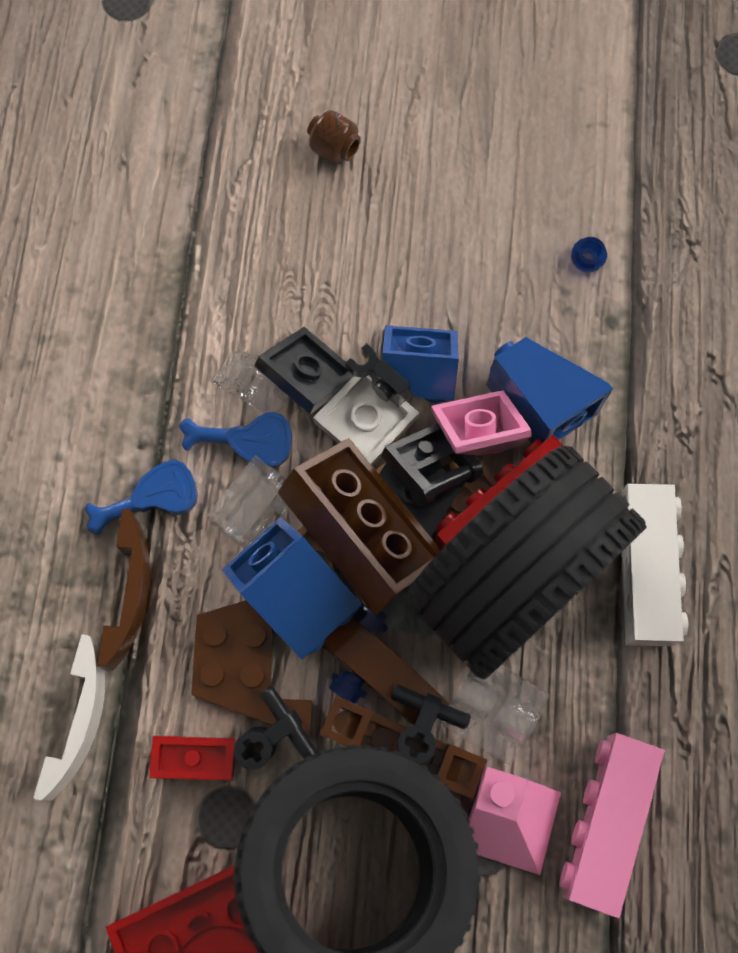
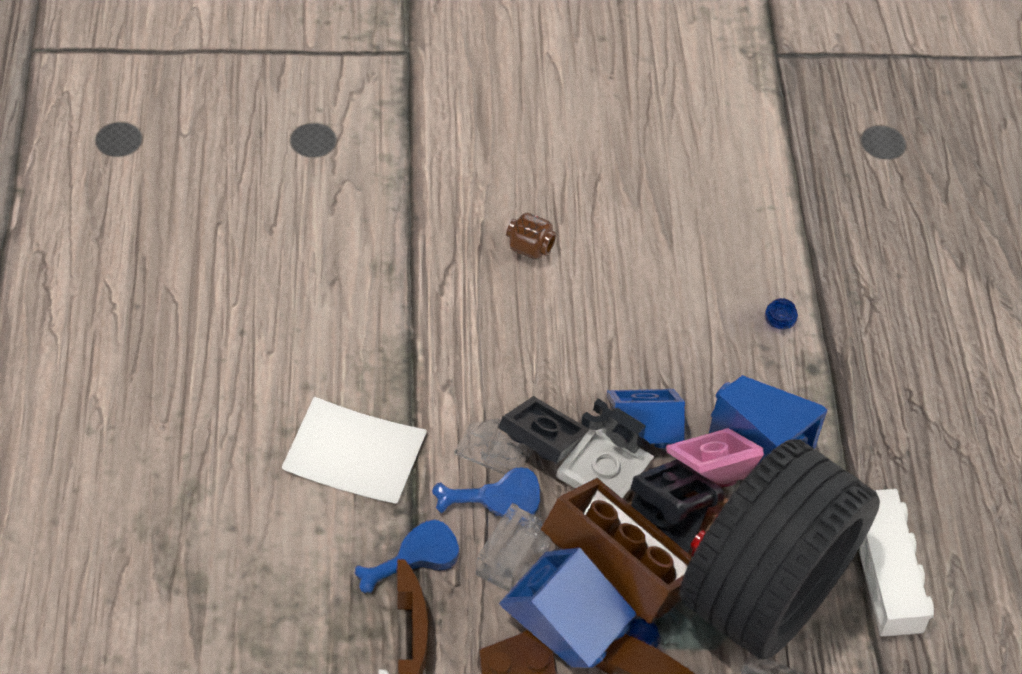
camera: 10 degrees left, 20 degrees down
none -> white sticker [282,397,427,503]

